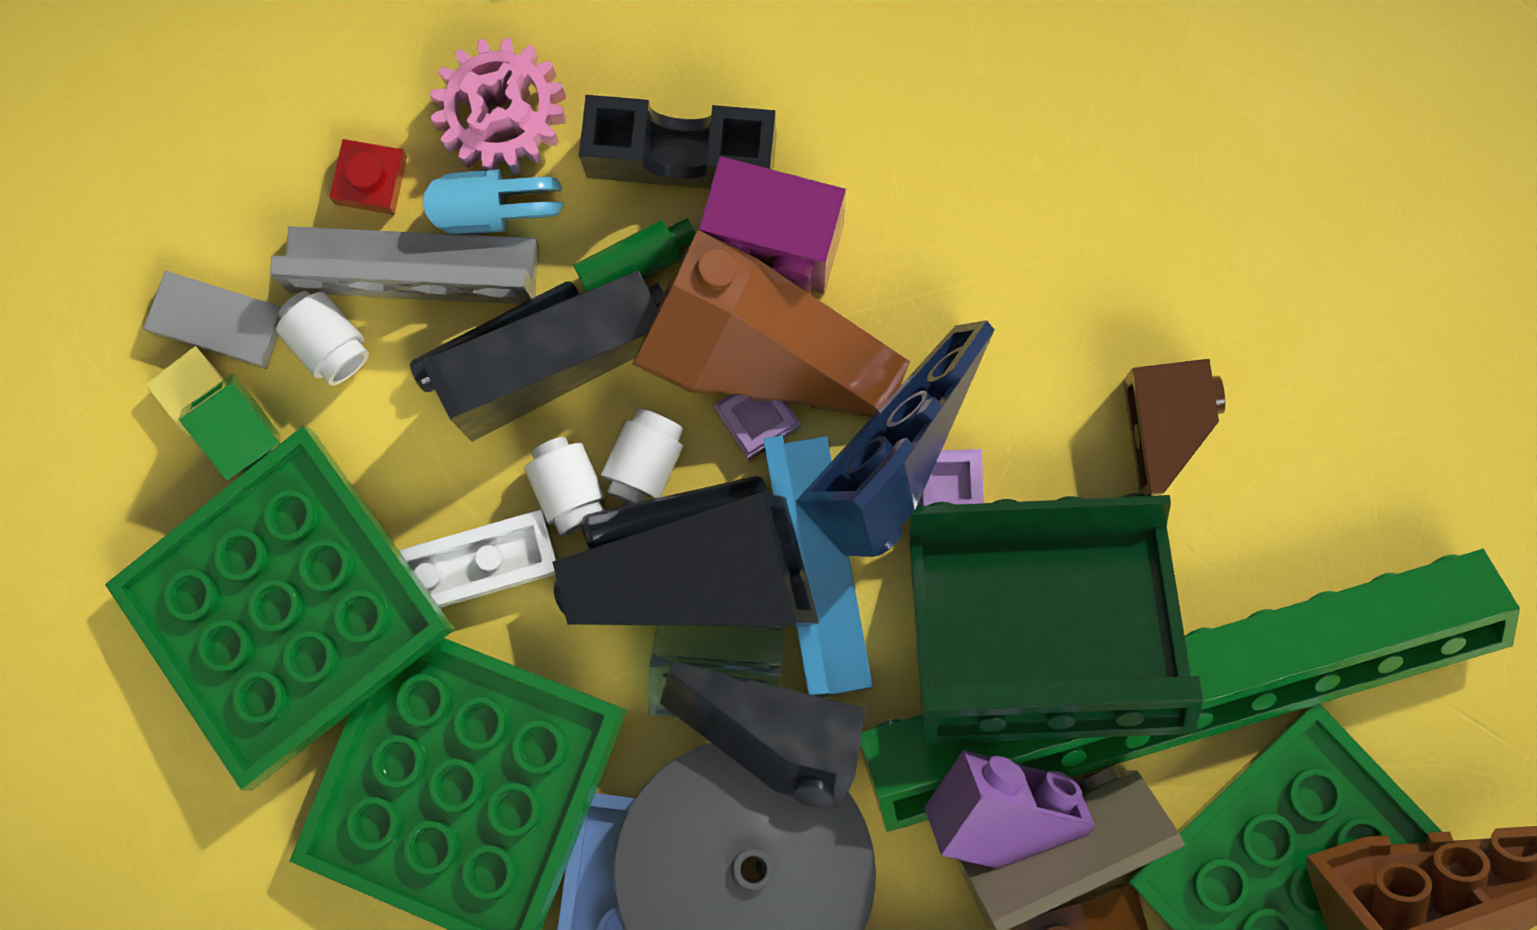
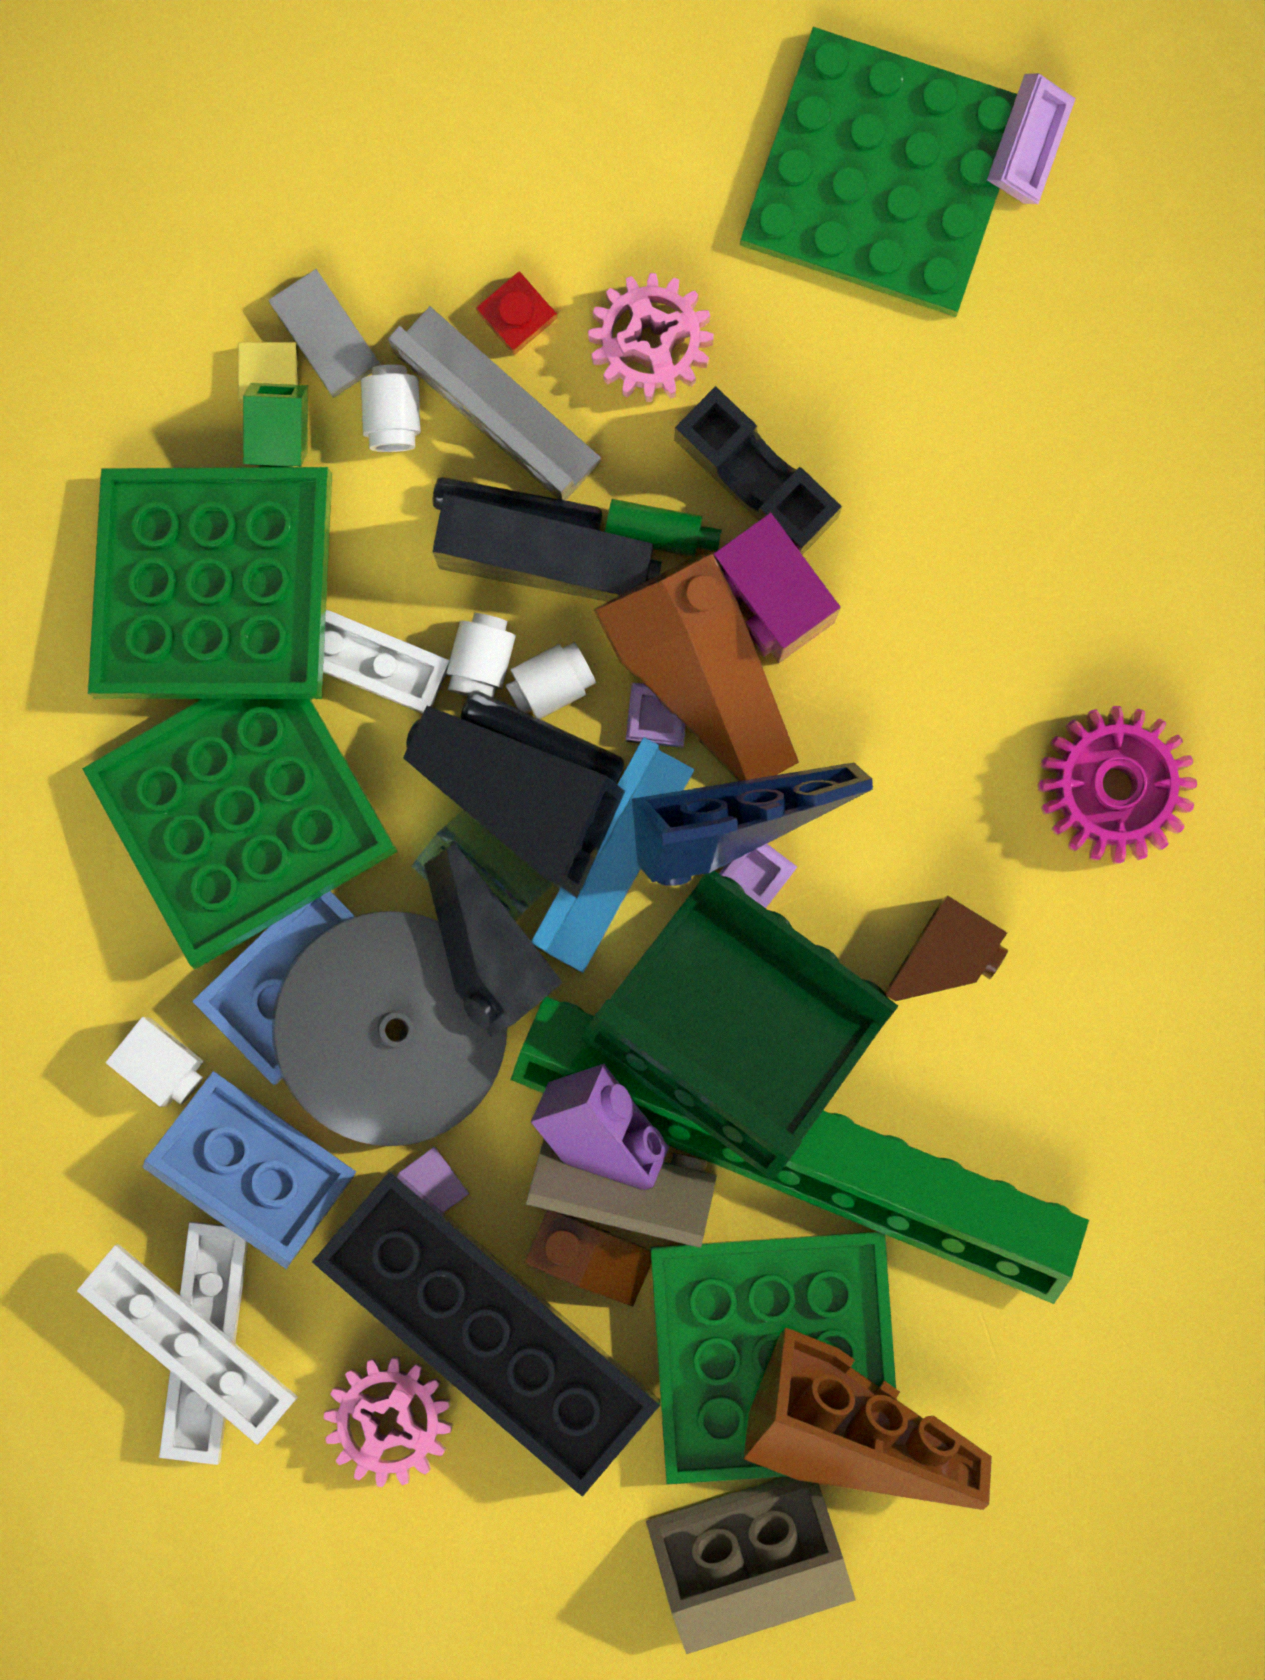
camera: 35 degrees right, 5 degrees up
medium azure arm [423,169,564,235] -> none
none -> dark pink gear [1038,706,1197,864]

